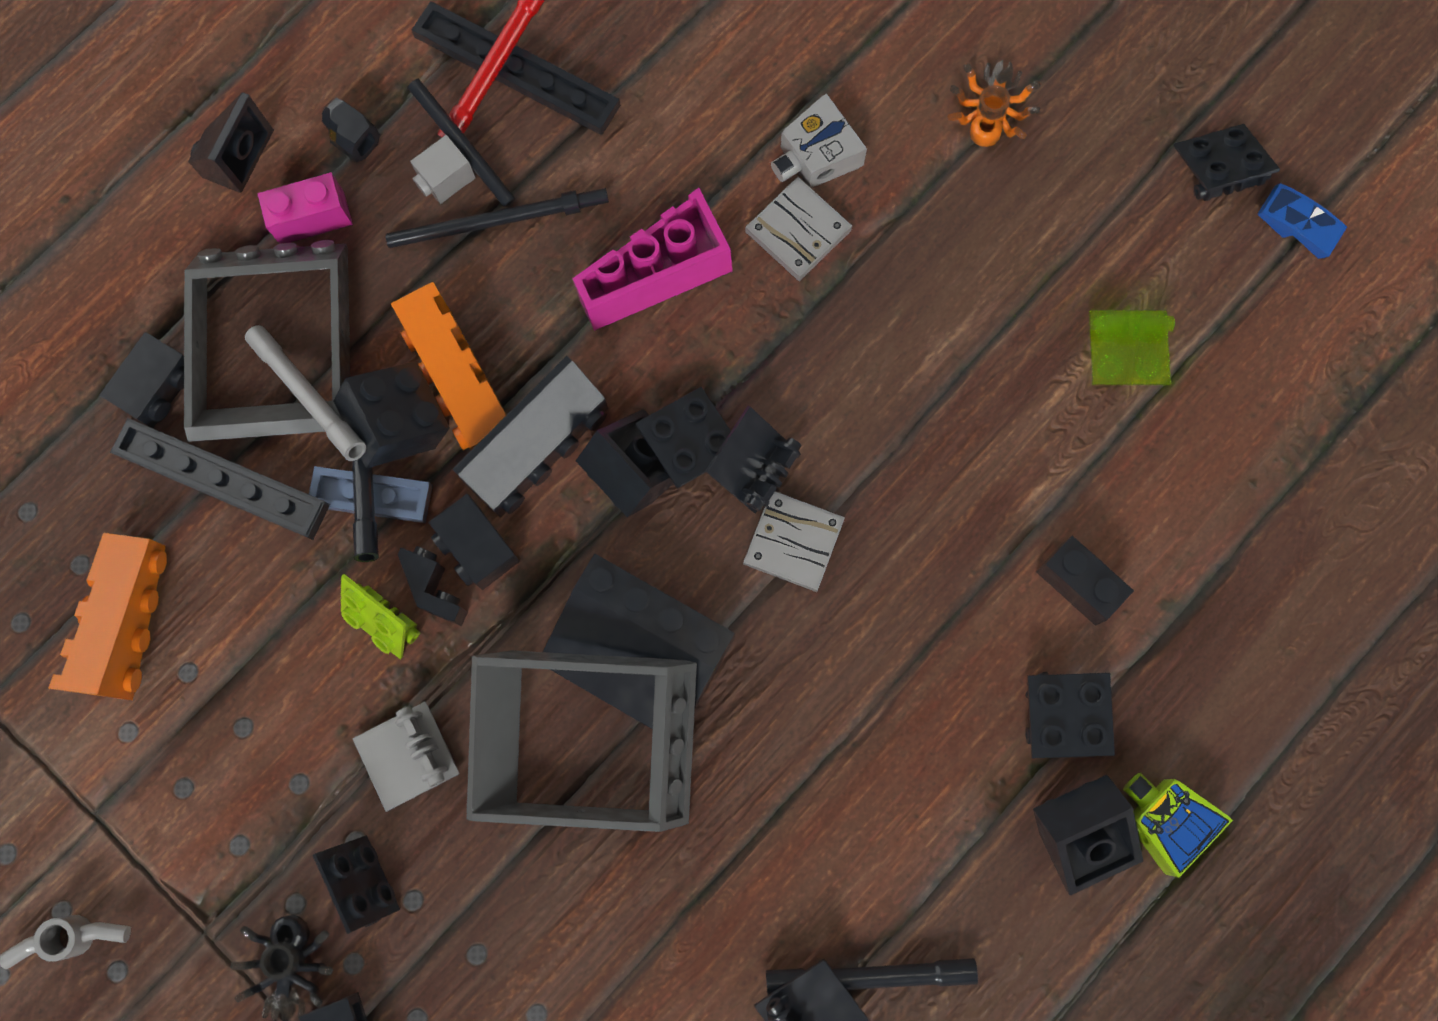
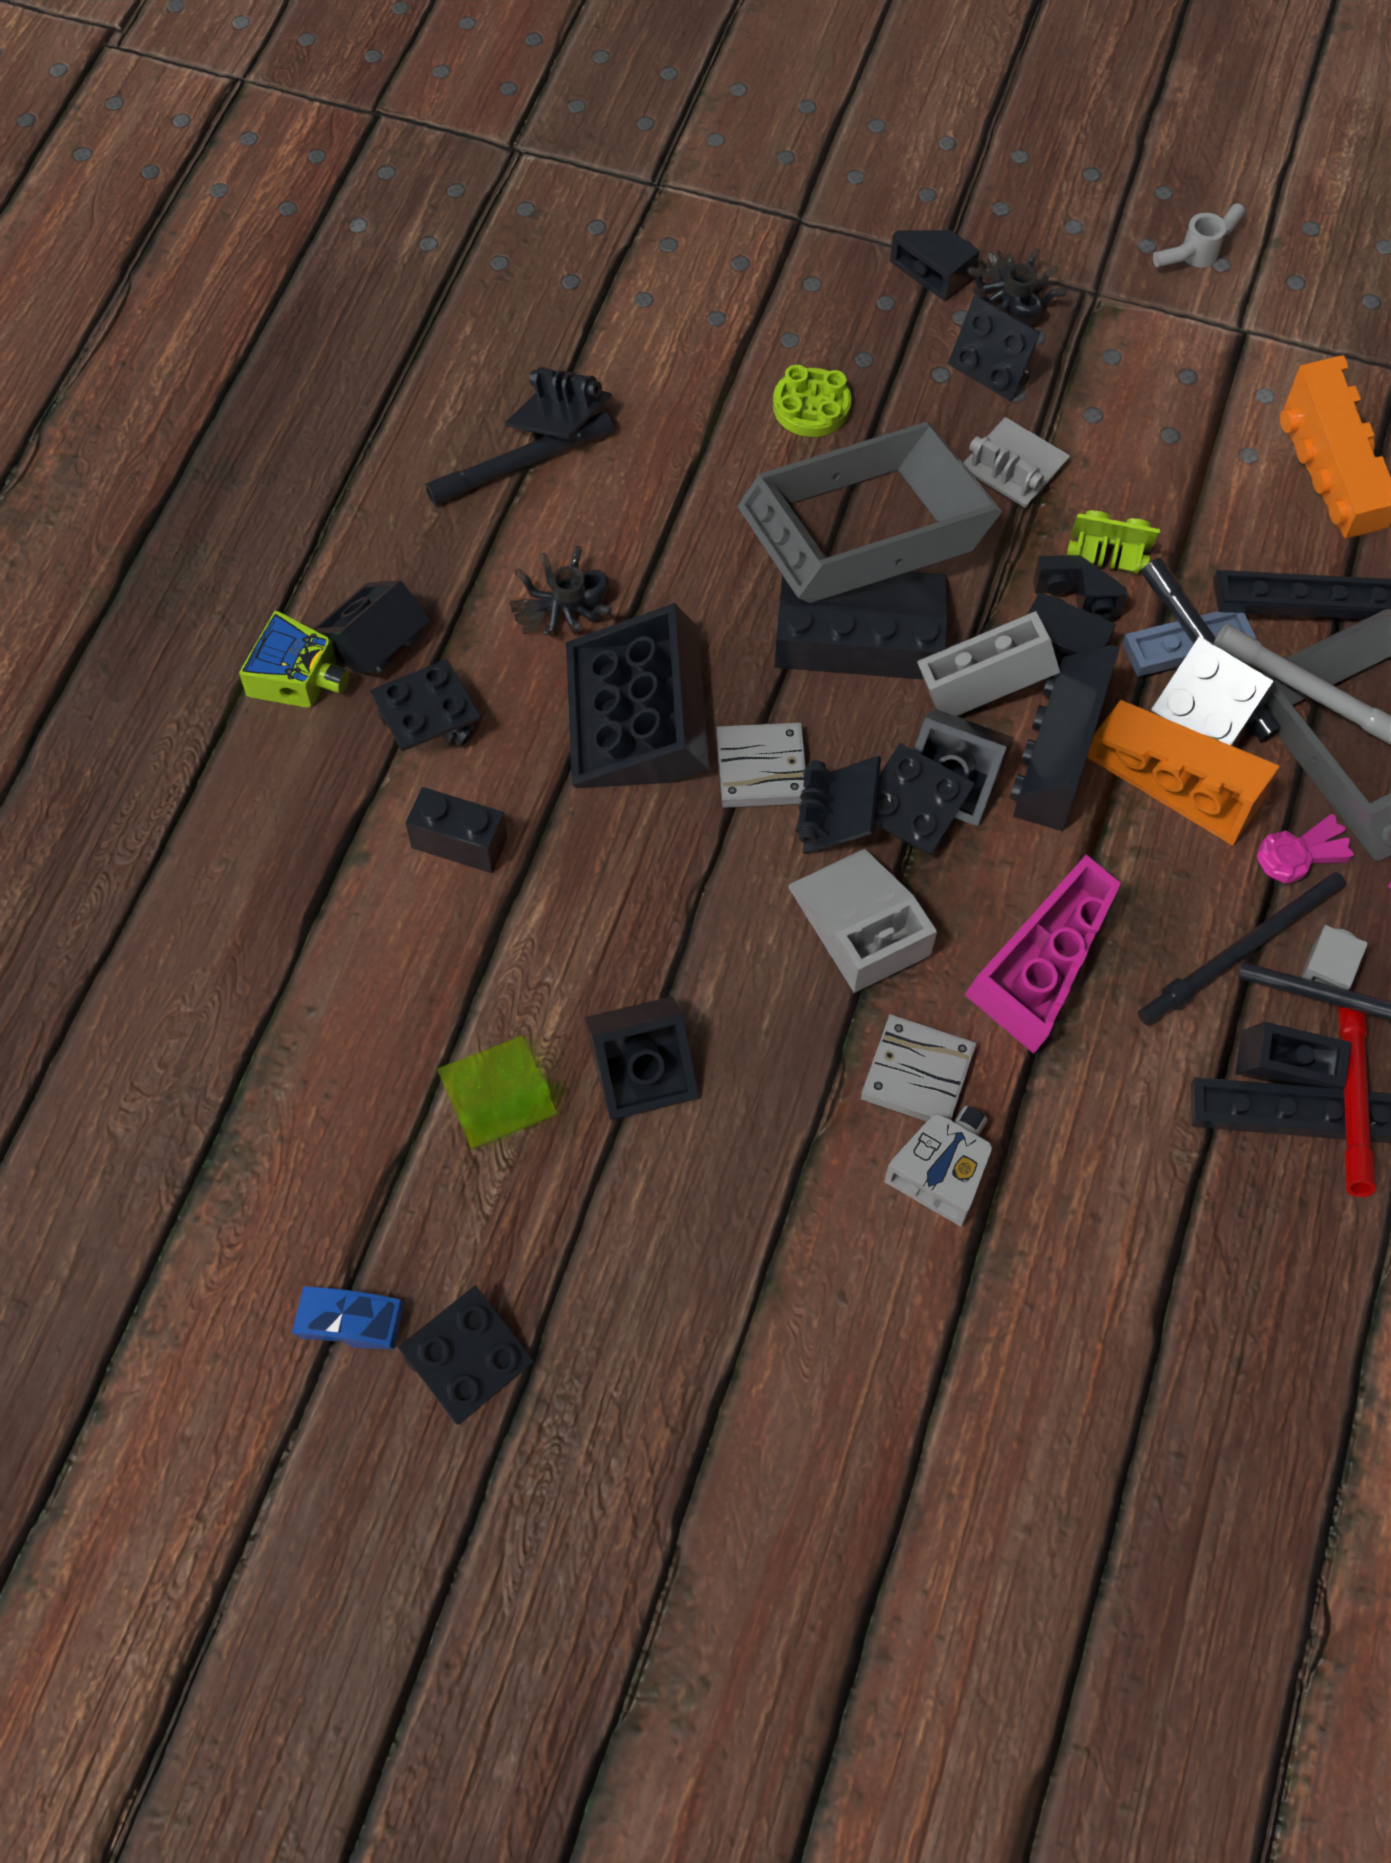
camera: 150 degrees right, 15 degrees down
animal [947,60,1041,147] -> none
none -> animal [509,546,612,637]
none -> black slope [566,603,709,788]
none -> black slope [584,996,699,1120]
none -> lime tile [773,365,851,437]
none -> light grey slope [788,849,937,993]
none -> light grey brick [917,611,1060,716]
none -> black slope [1235,1022,1351,1088]
none -> dark pink piece [1257,814,1354,883]

